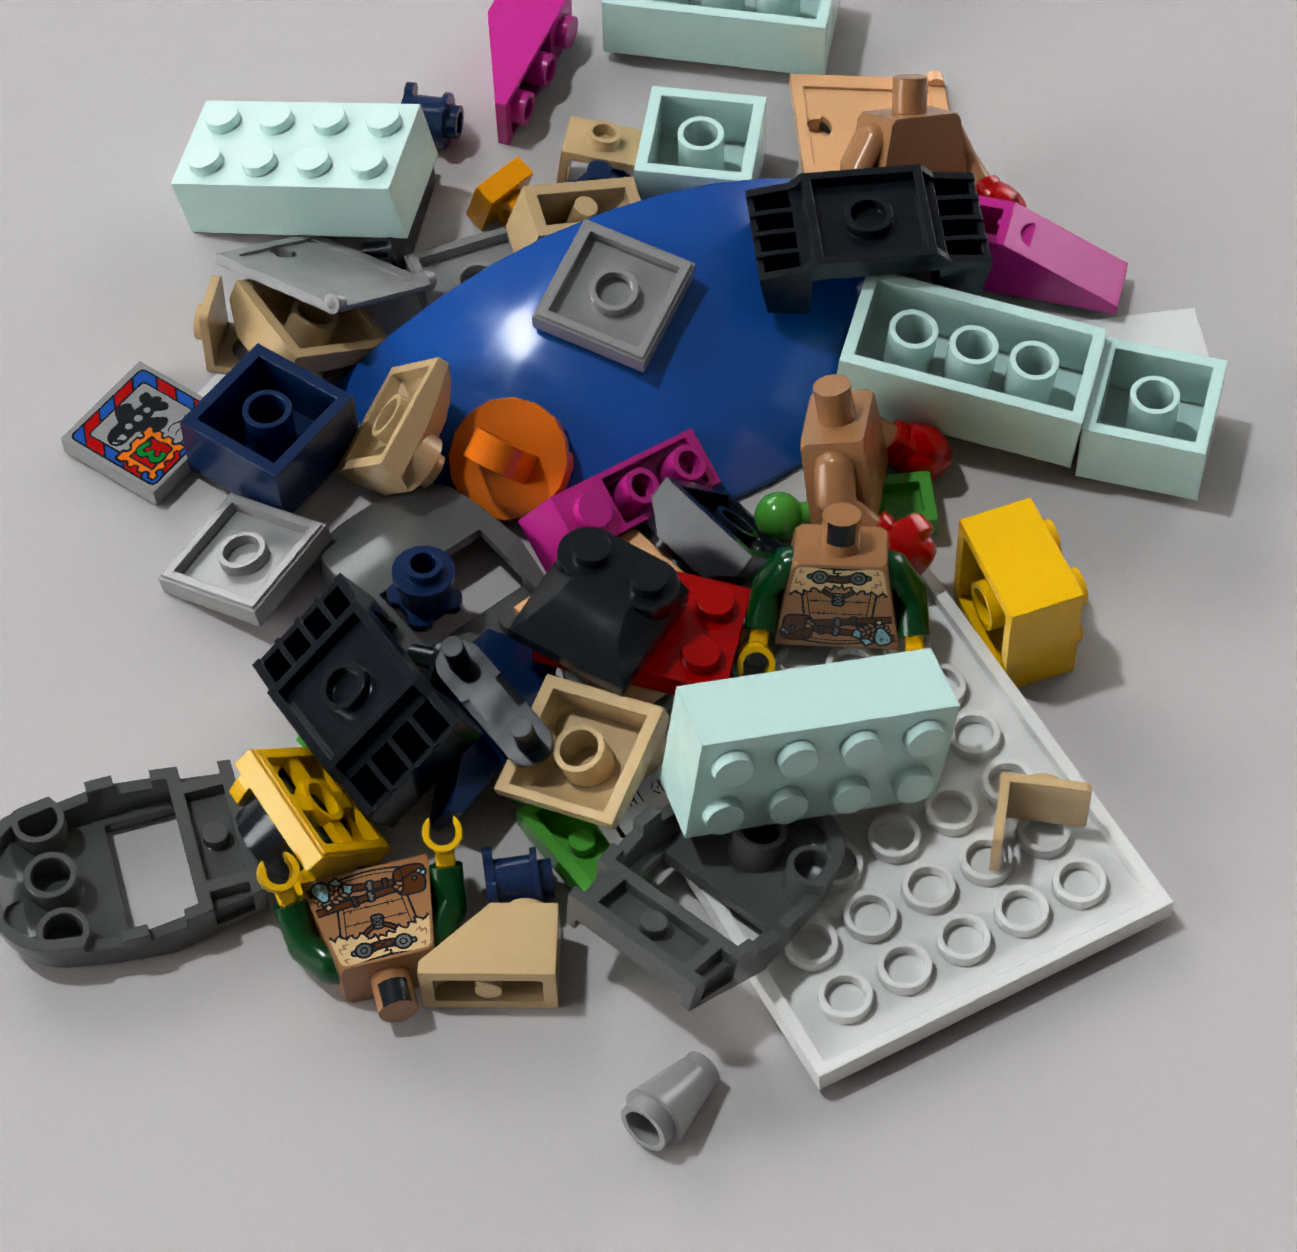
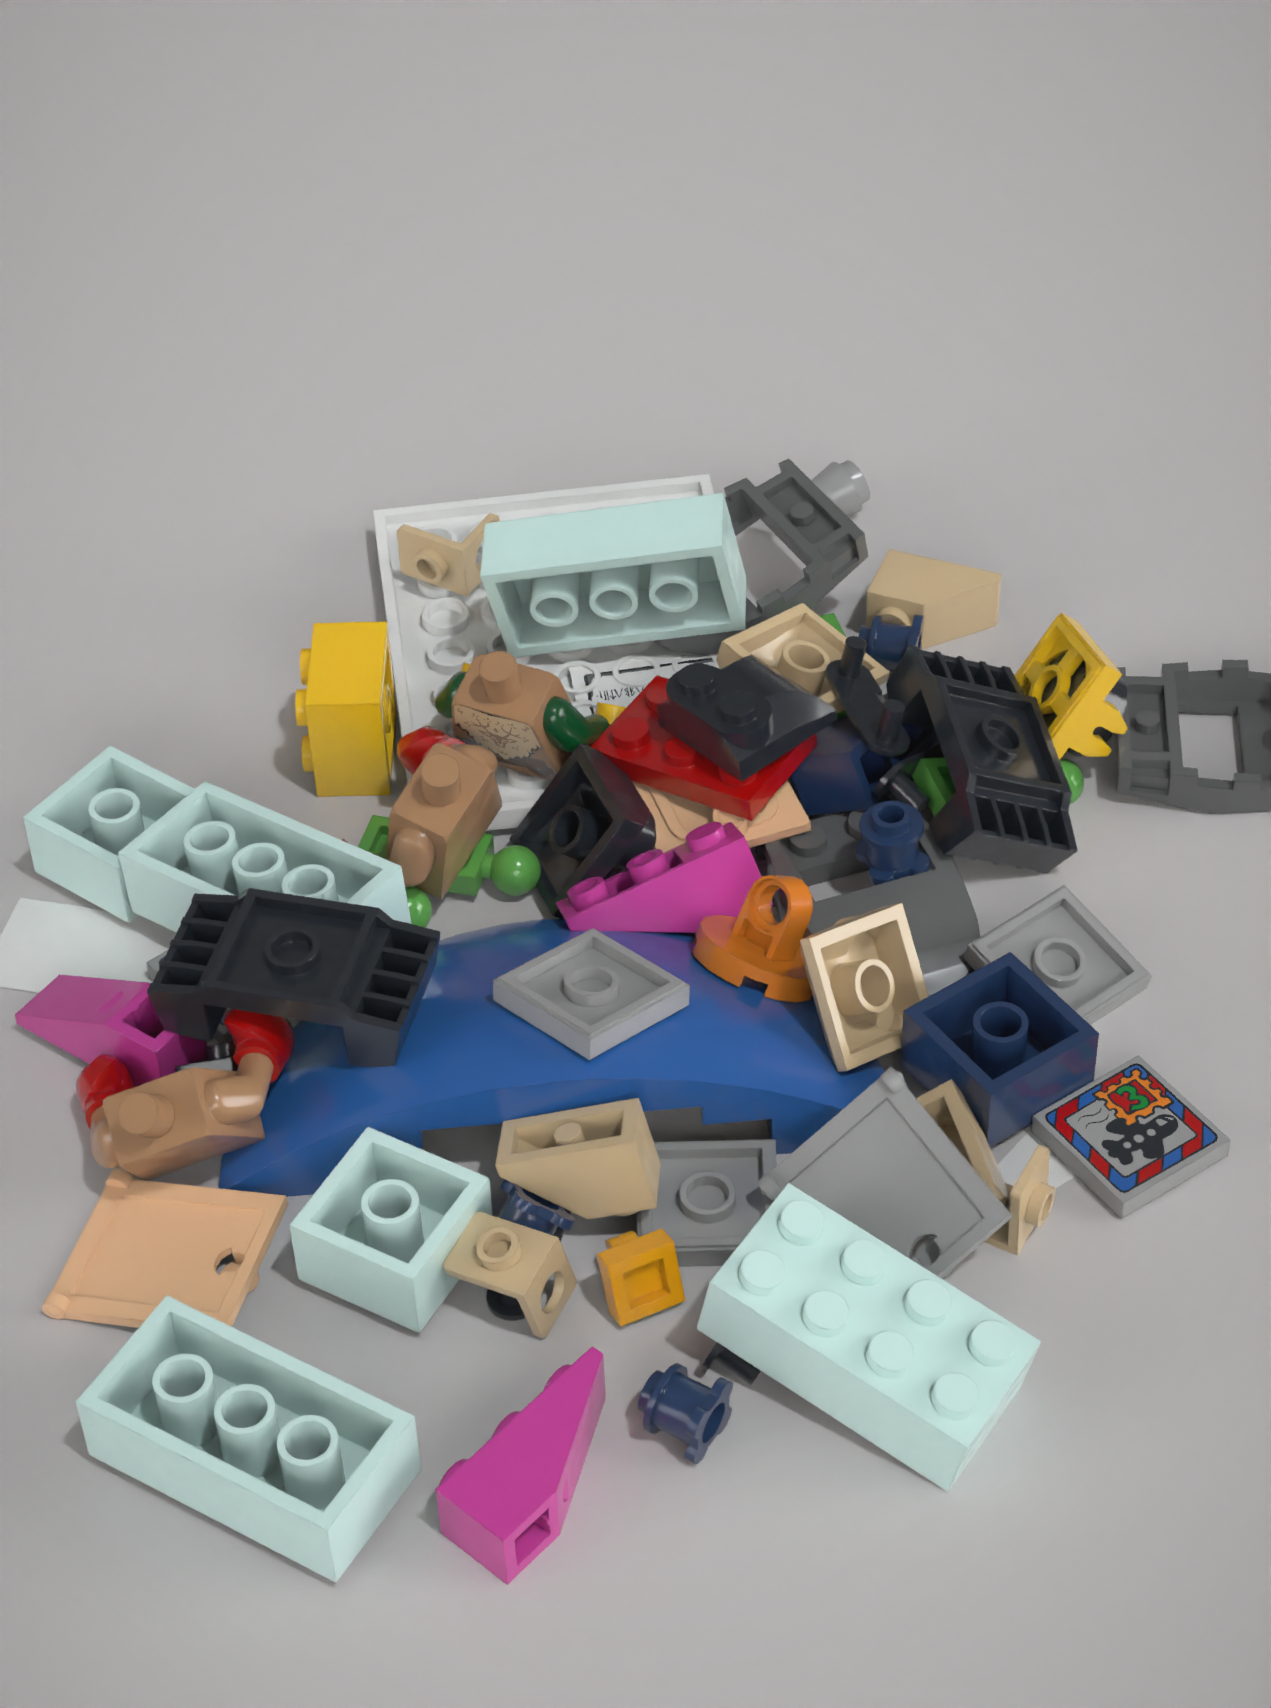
camera: 160 degrees left, 10 degrees down
torso [256,816,467,1022] -> none

